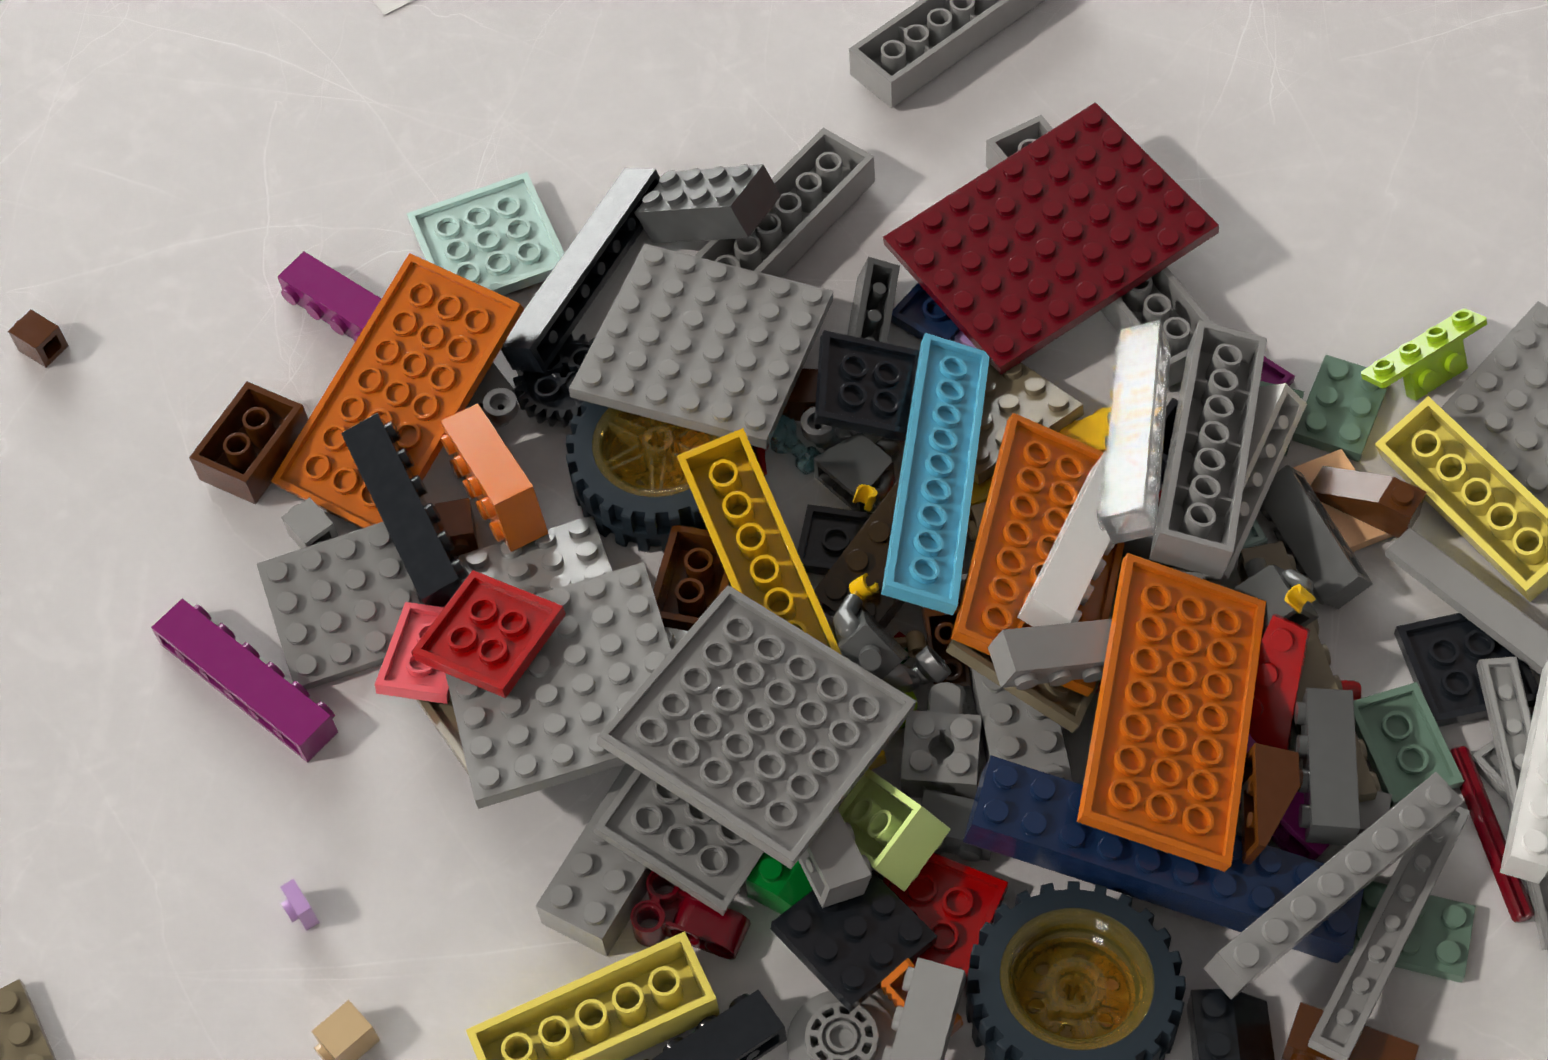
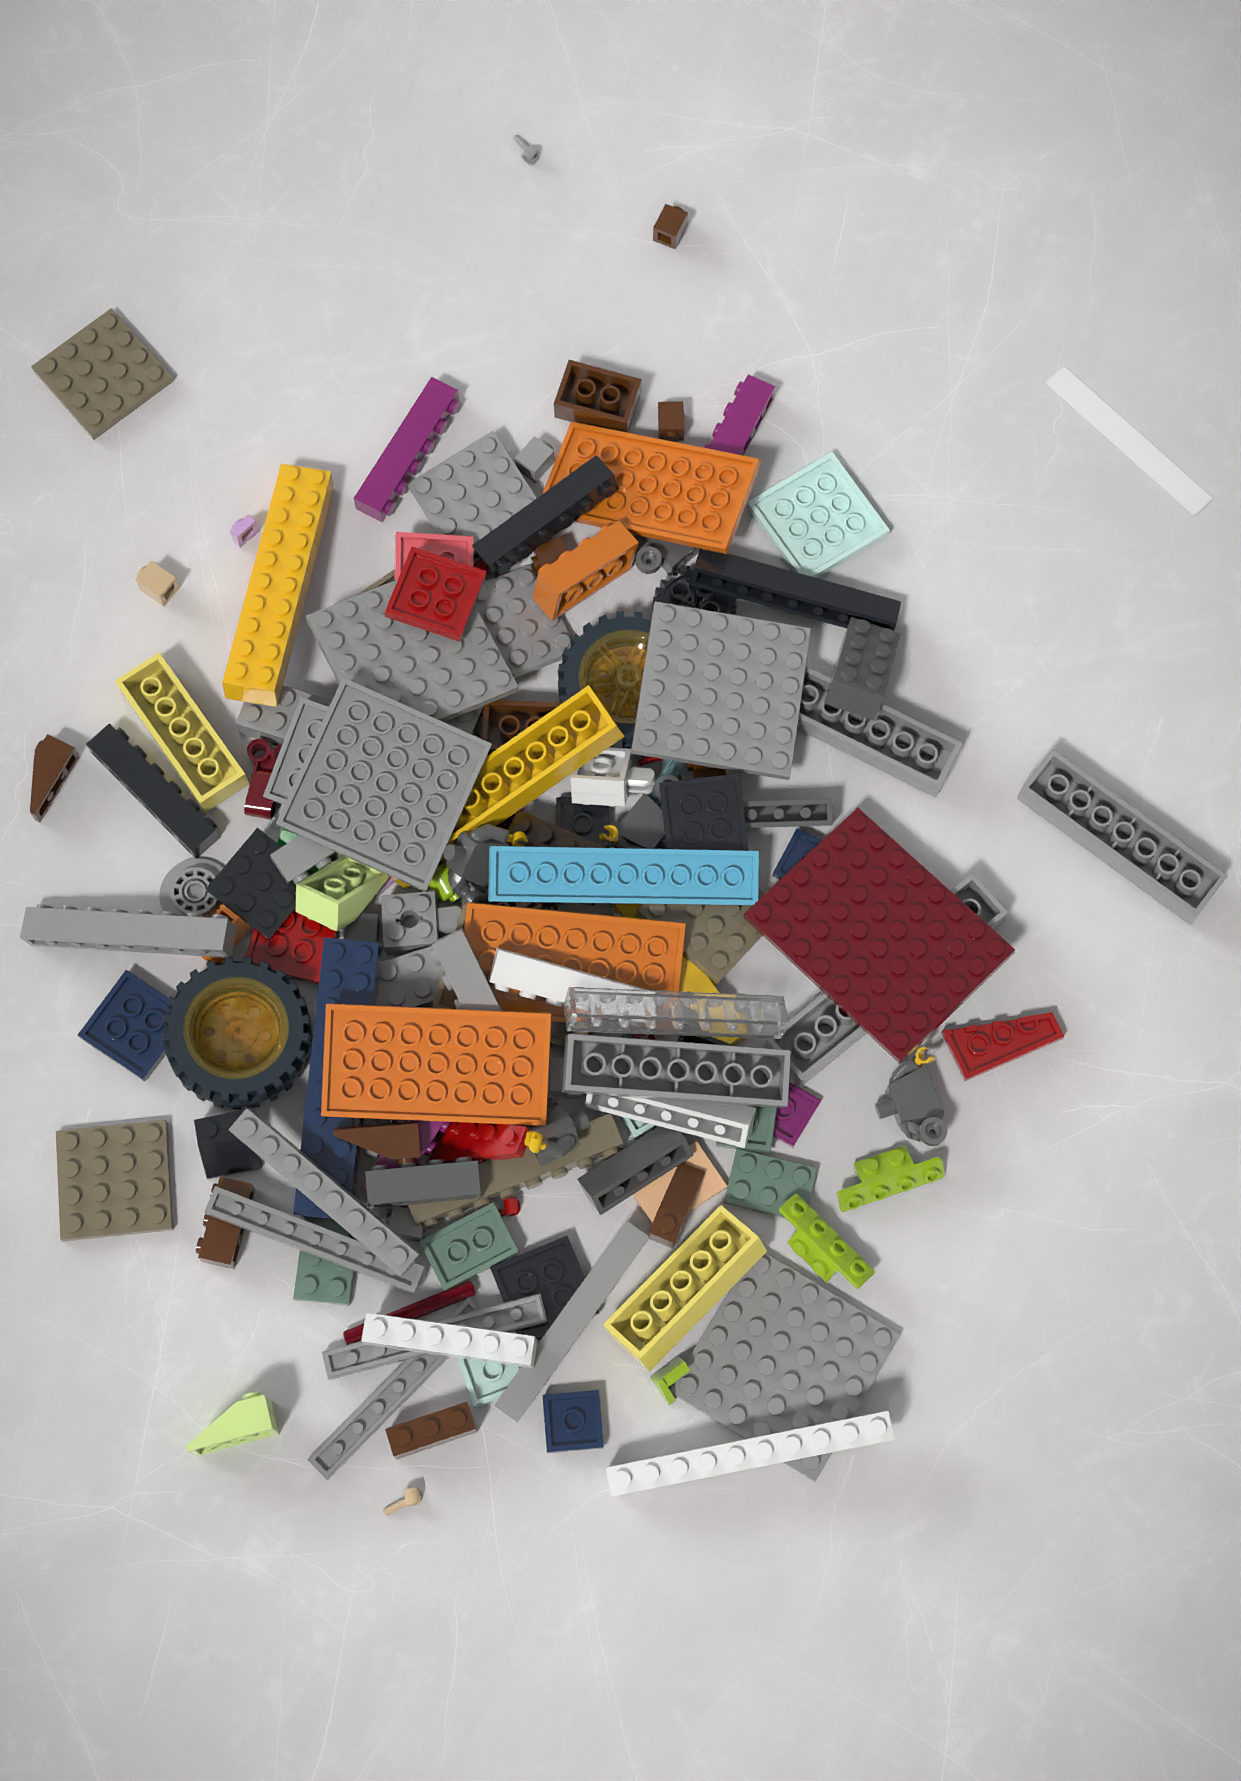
camera: 75 degrees right, 15 degrees up
none -> yellow brick [222,464,334,707]
none -> white brick [571,747,655,807]
none -> reddish brown brick [658,401,684,442]
none -> lime bracket [837,1145,945,1212]
none -> dark grey torso [875,1047,947,1146]
none -> red wing [941,1012,1064,1081]

